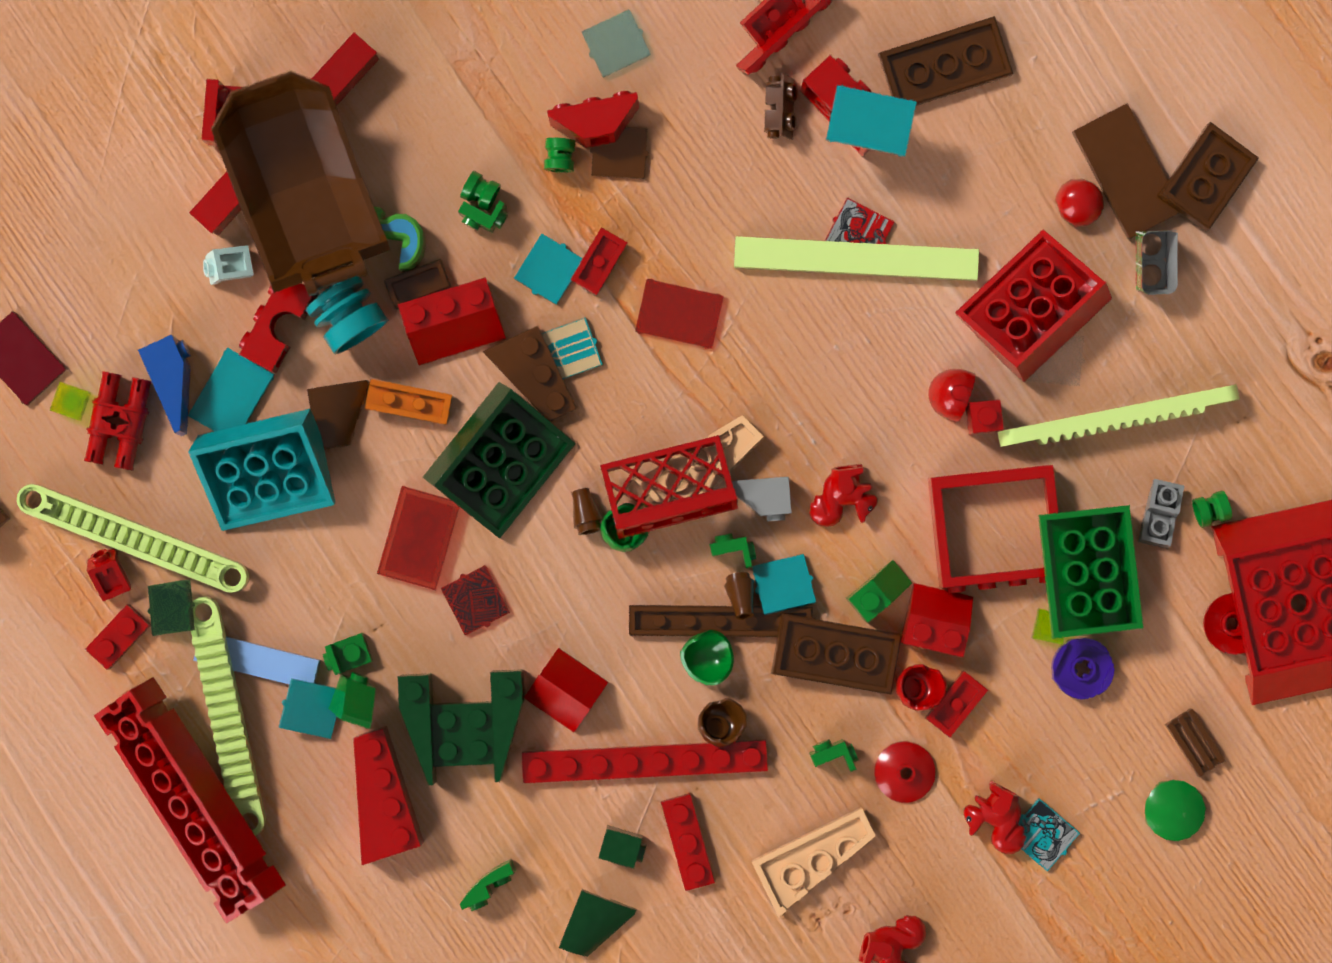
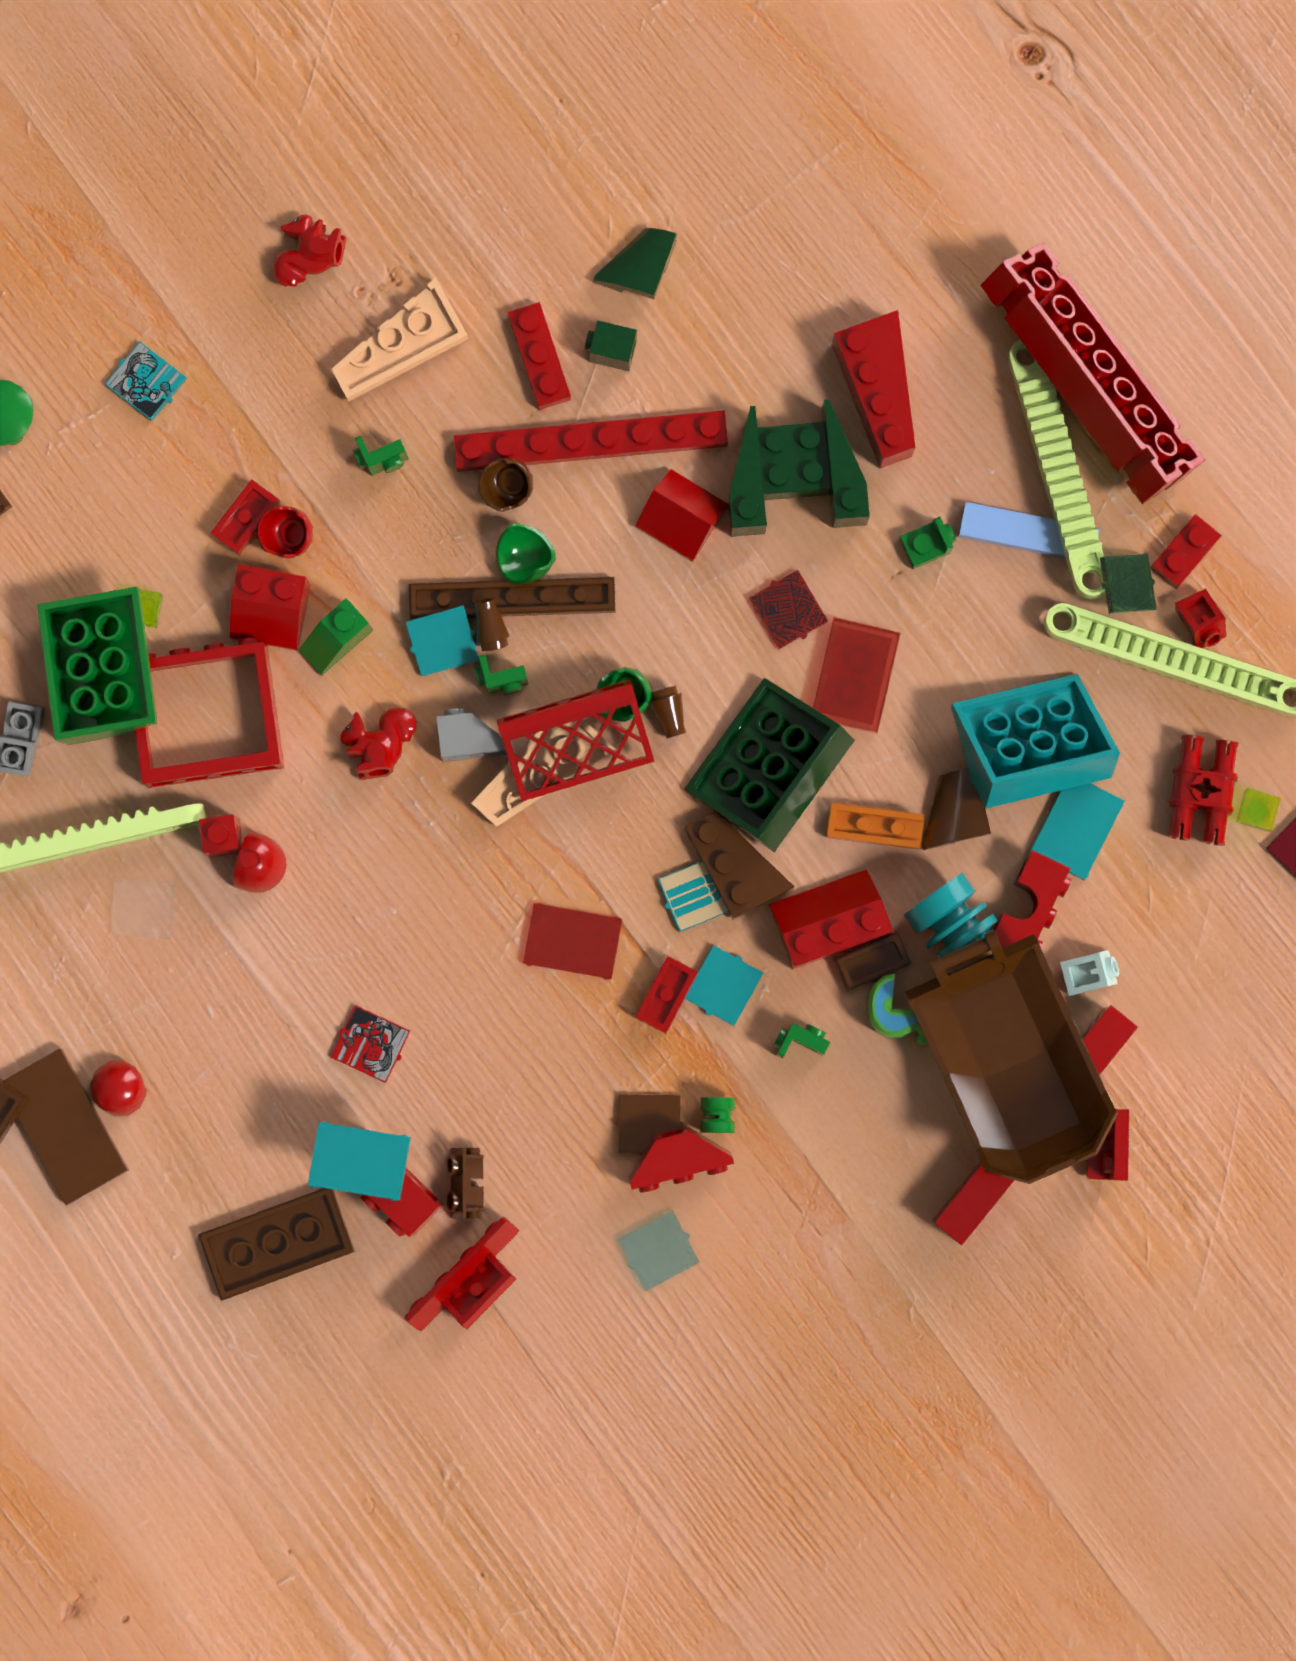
camera: 175 degrees right, 5 degrees down
blue slope [138,335,191,436] -> none
teal piece [278,678,338,739] -> none
green slope [329,672,376,729] -> none
green wheel [460,171,501,212] -> none
green slope [460,859,516,911] -> none
yellowish green tile [734,236,979,281] -> none
reddish brown tile [771,613,902,695] -> none
red dish [874,741,936,803] -> none
red slope [955,229,1112,382] -> none
red animal [963,781,1026,855] -> none
dark purple plate [1051,638,1114,699] -> none
light grey piece [1136,230,1178,295] -> none

